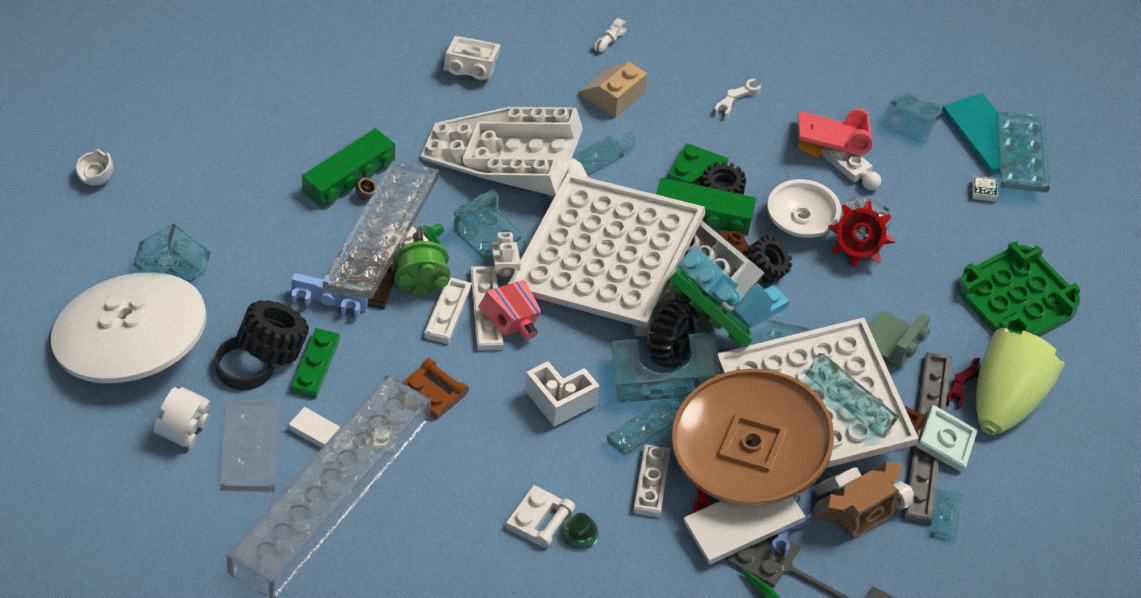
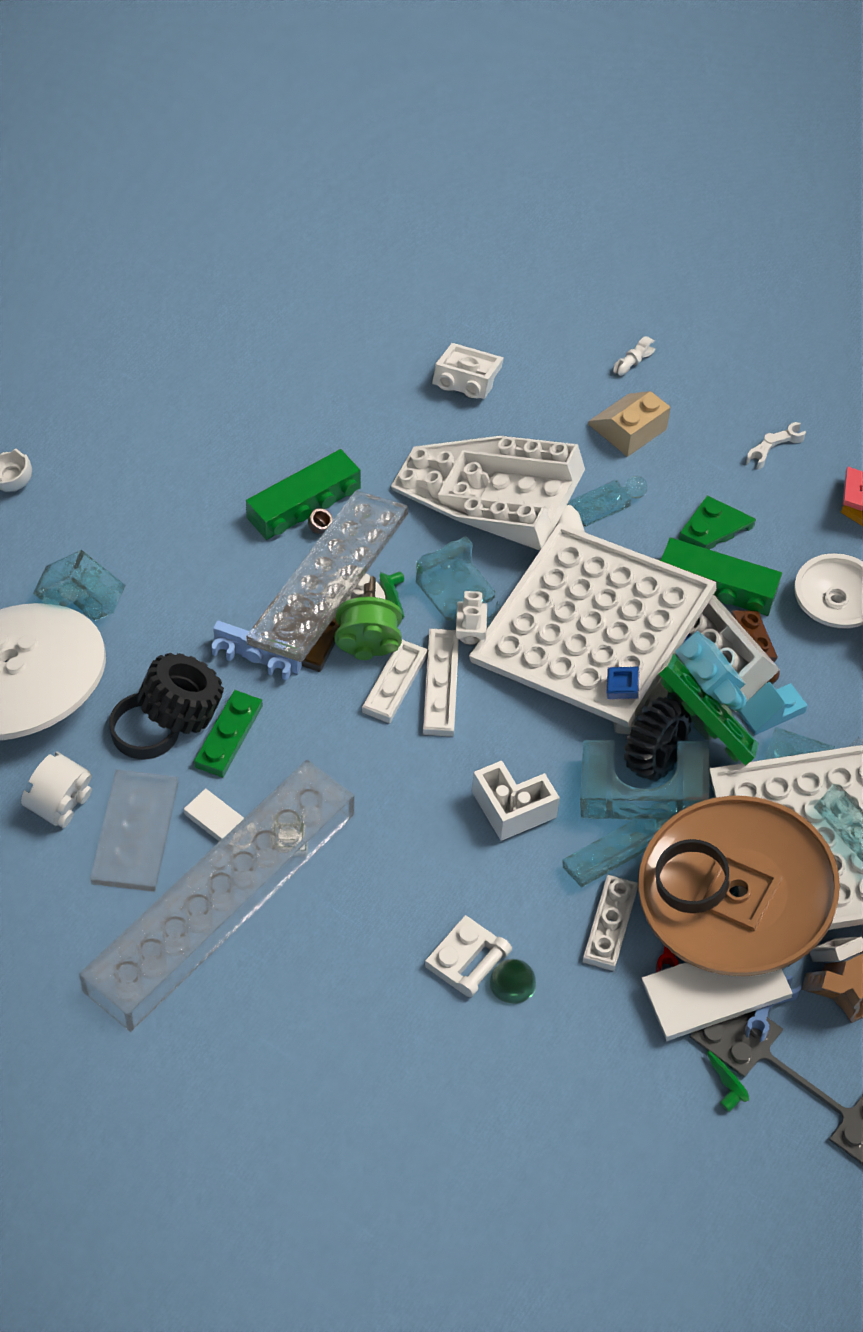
camera: 10 degrees right, 5 degrees up
dark orange plate [399,358,469,420] -> none
coral torso [478,280,540,341] -> none
black tyre [701,161,746,195] -> none
black tyre [745,235,793,284] -> none
none -> blue tile [606,667,640,699]
none -> black tyre [656,839,729,913]

